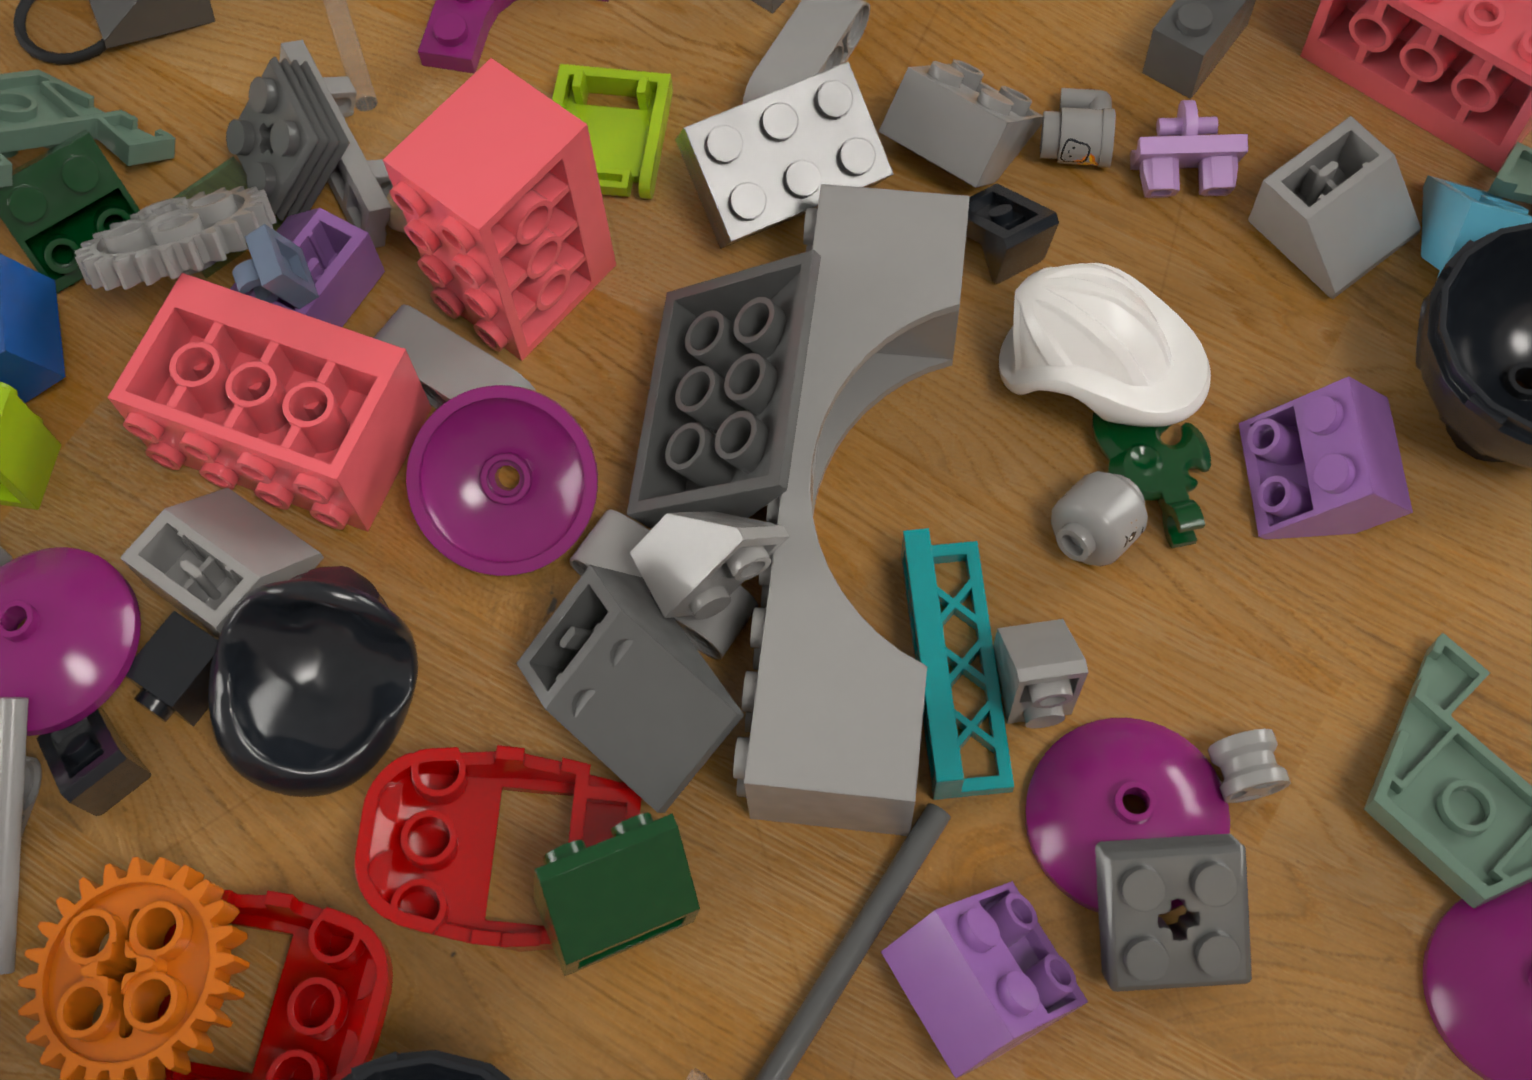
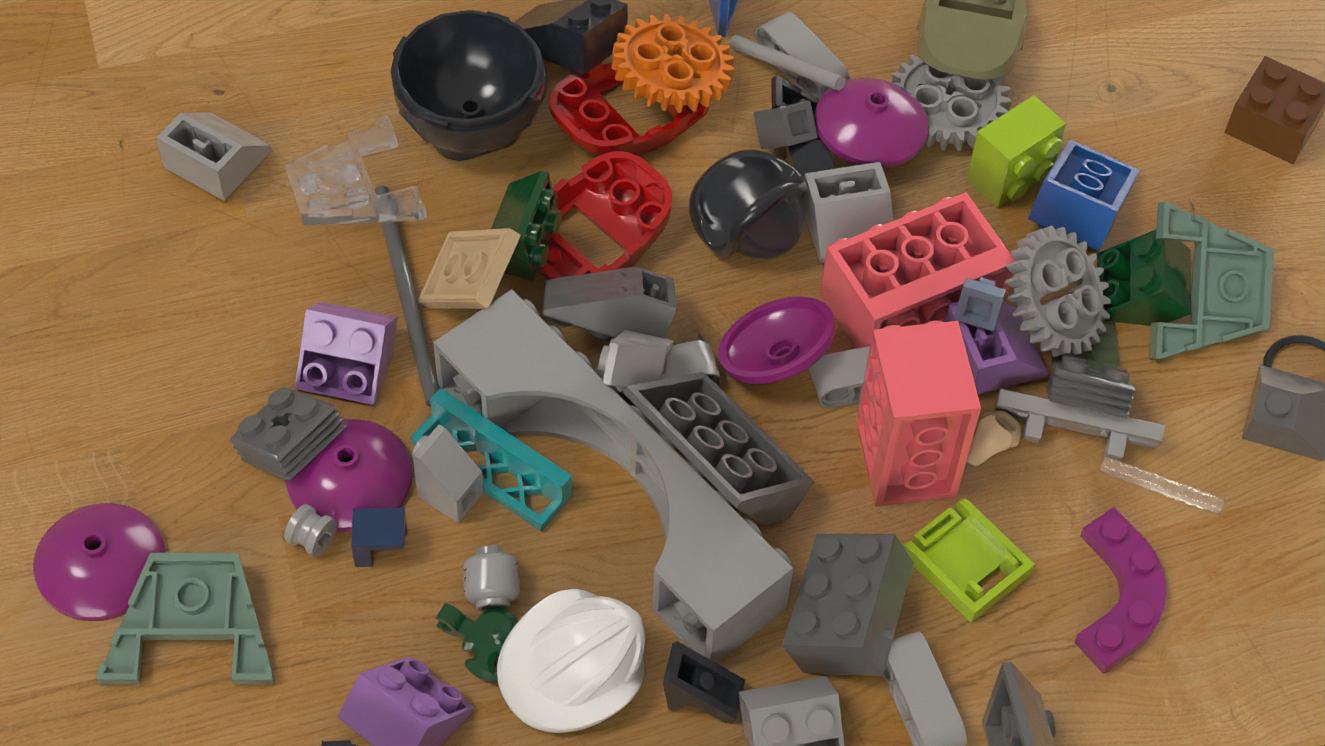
camera: 125 degrees right, 10 degrees down
none -> dark blue panel [351,507,407,567]
none -> tan tile [418,228,521,309]
none -> dark grey panel [754,100,818,150]

